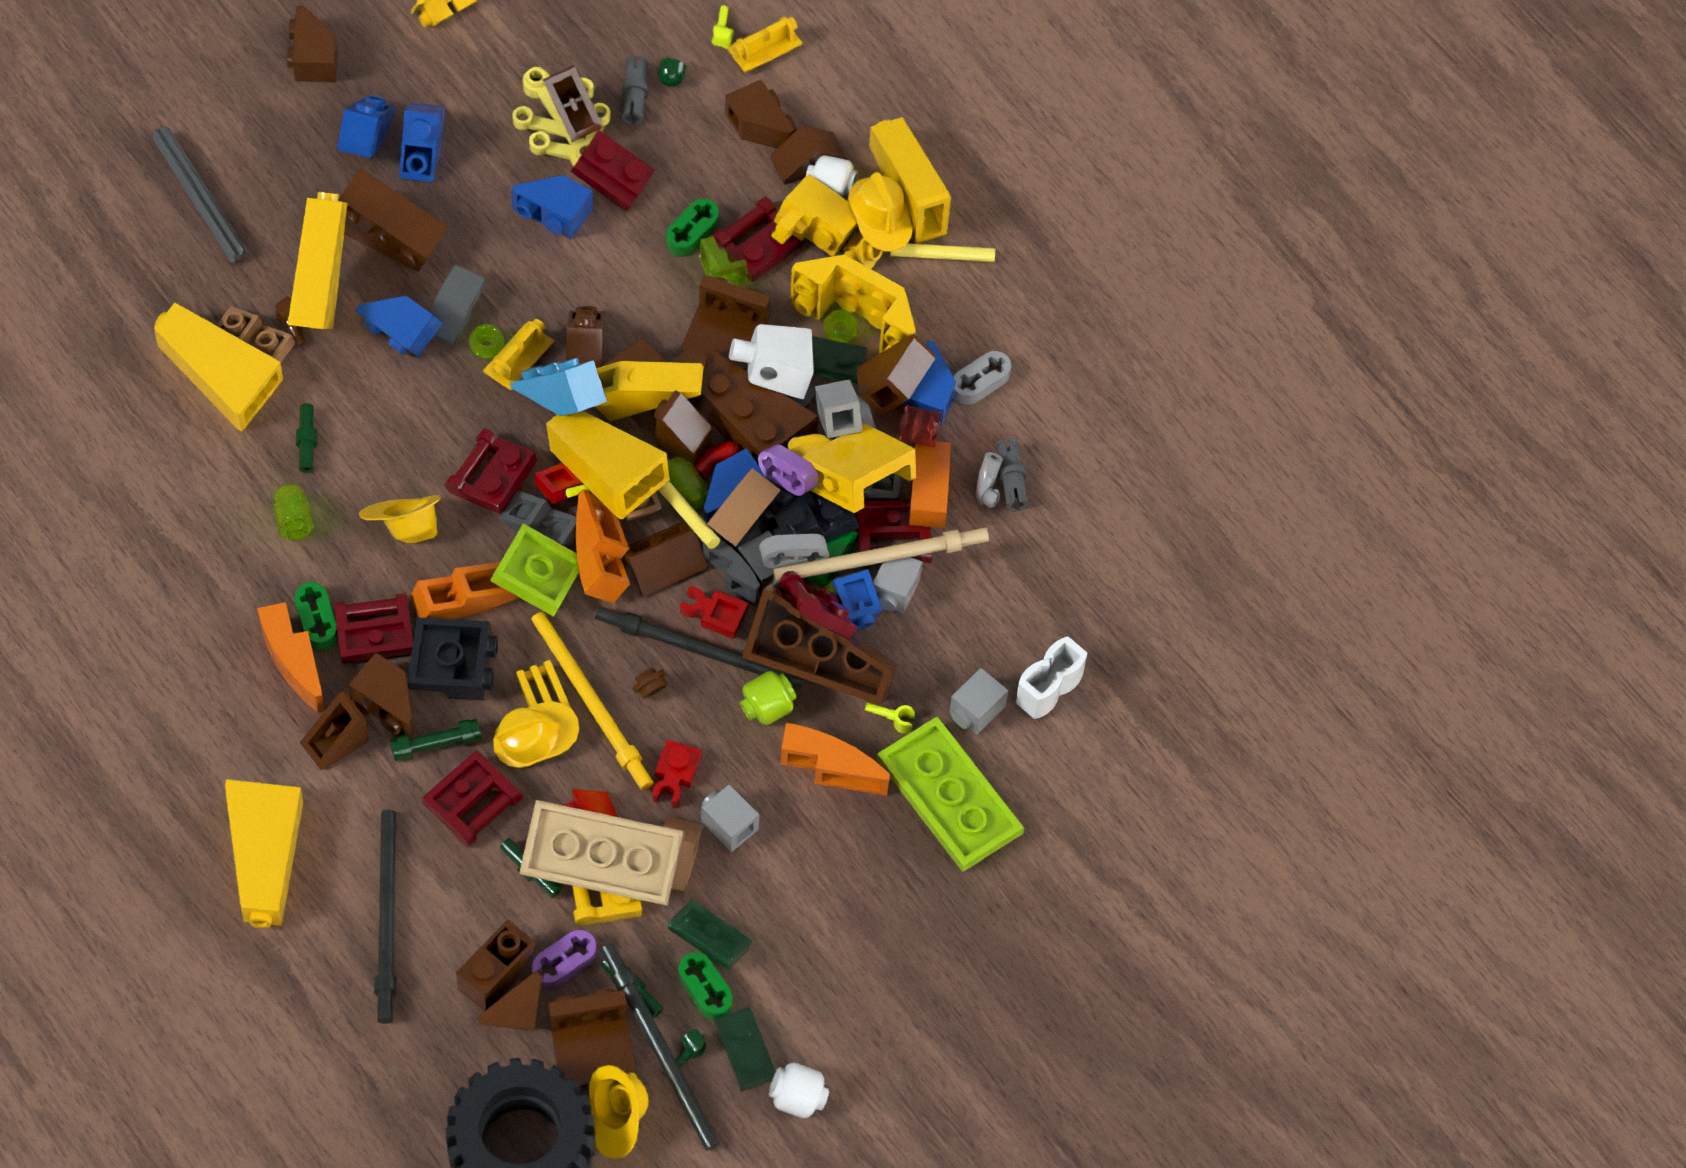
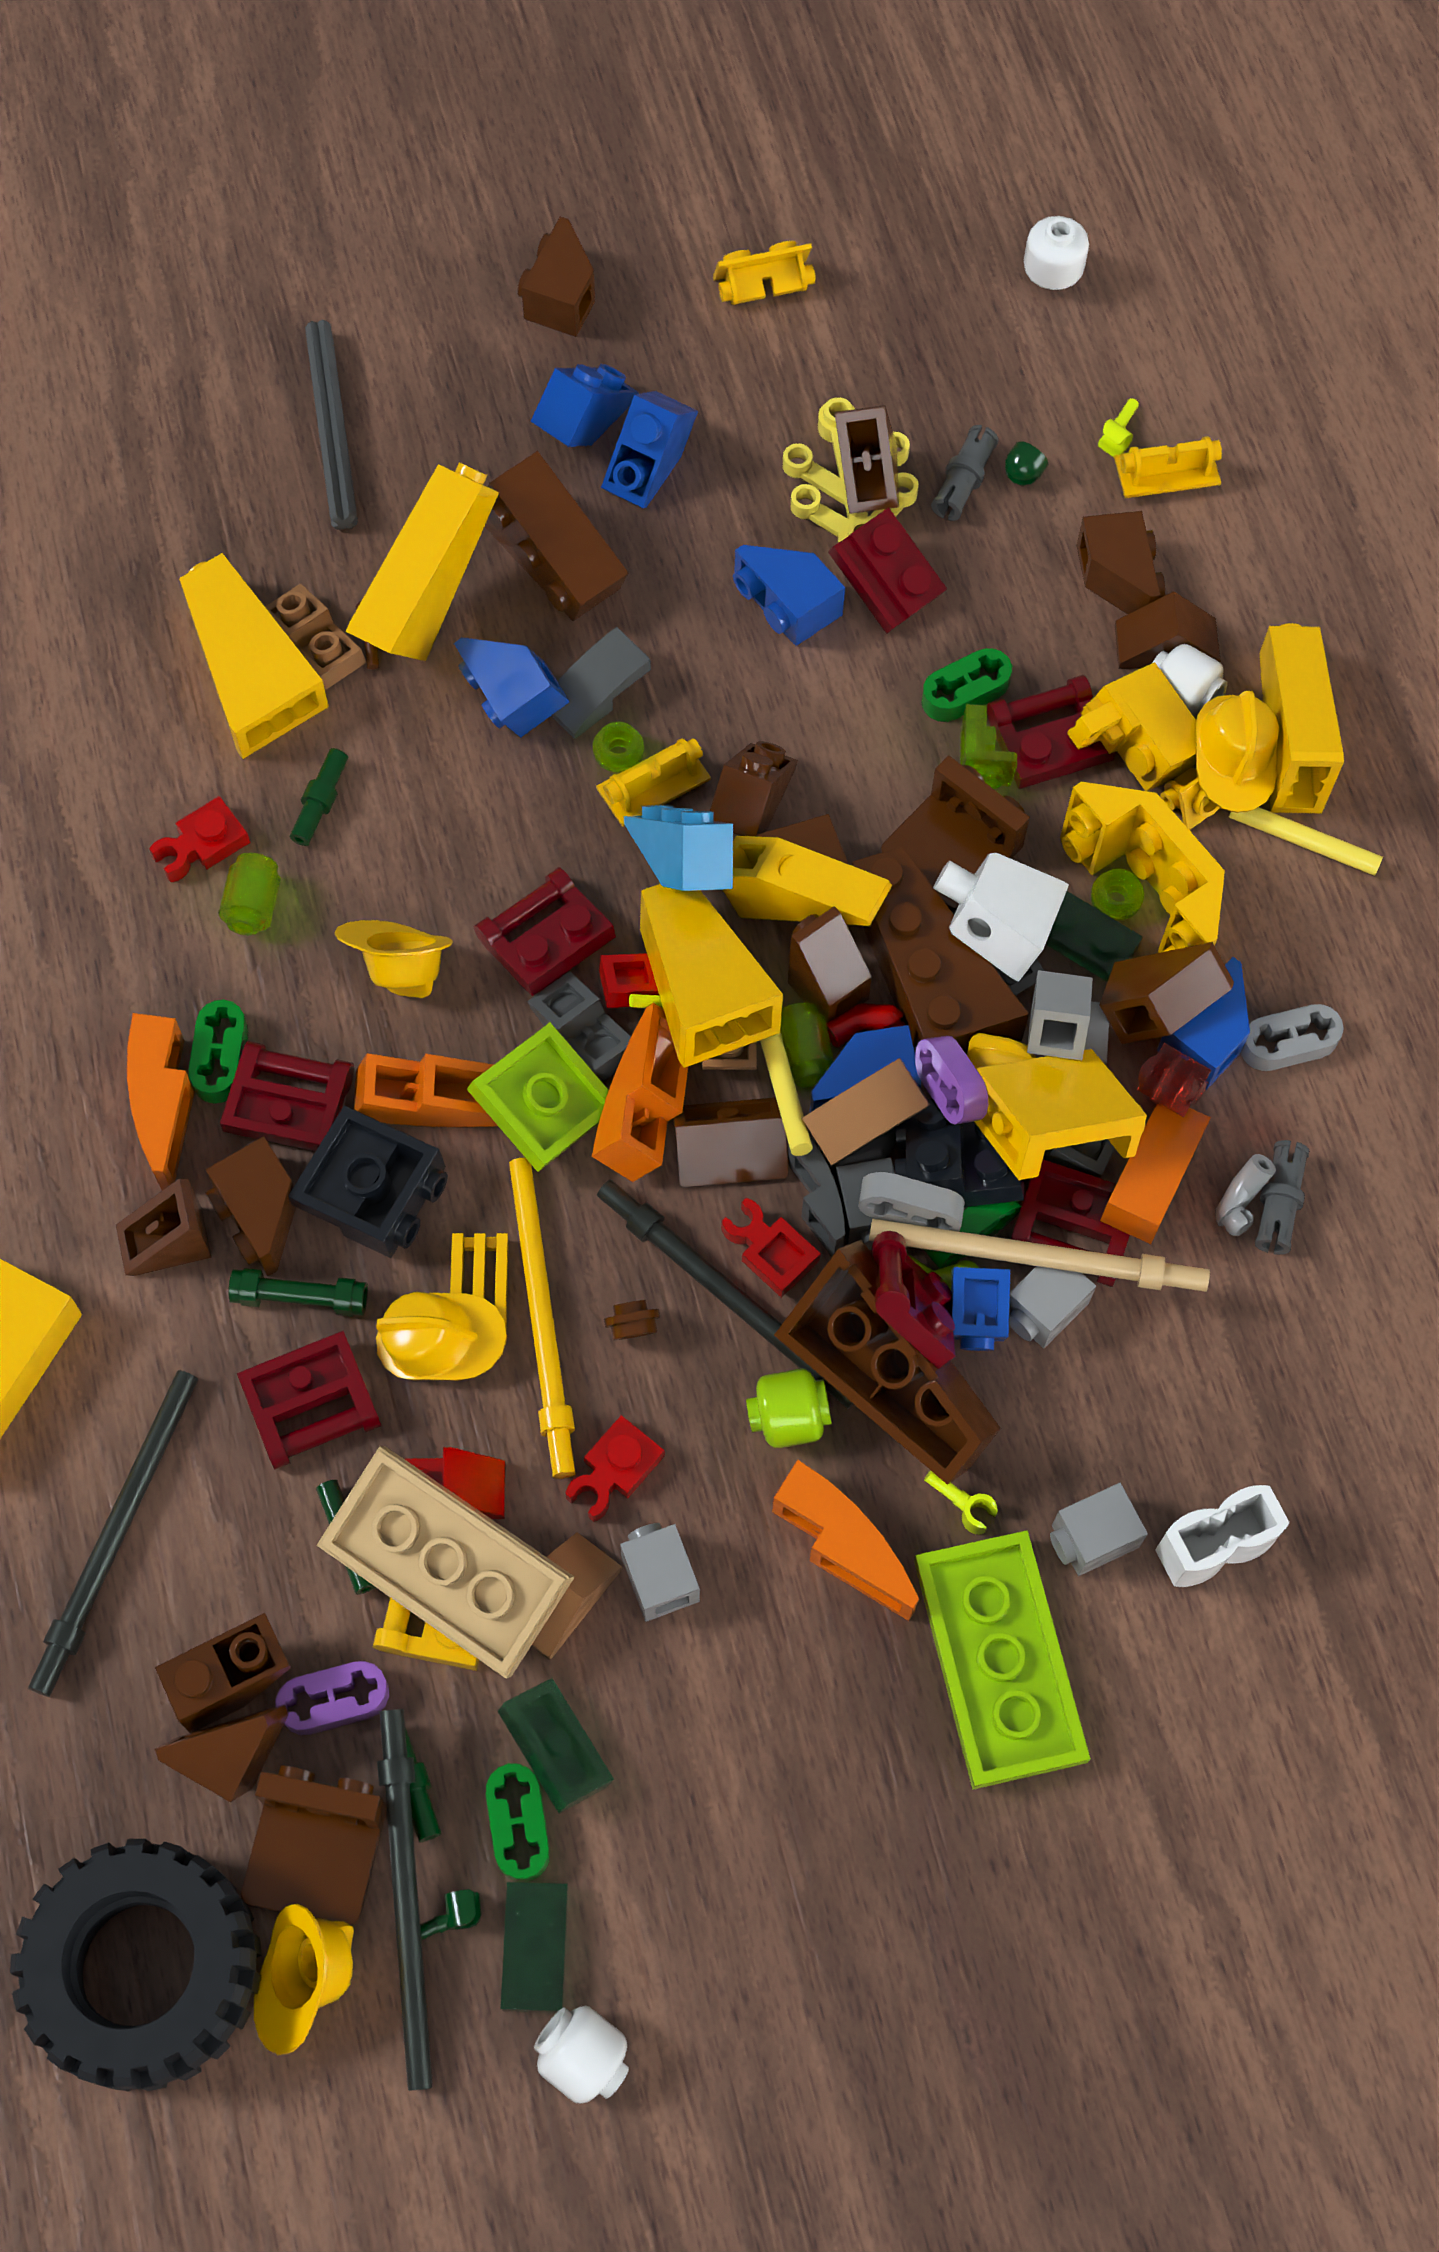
camera: 25 degrees right, 5 degrees up
none -> red plate [149,796,250,882]

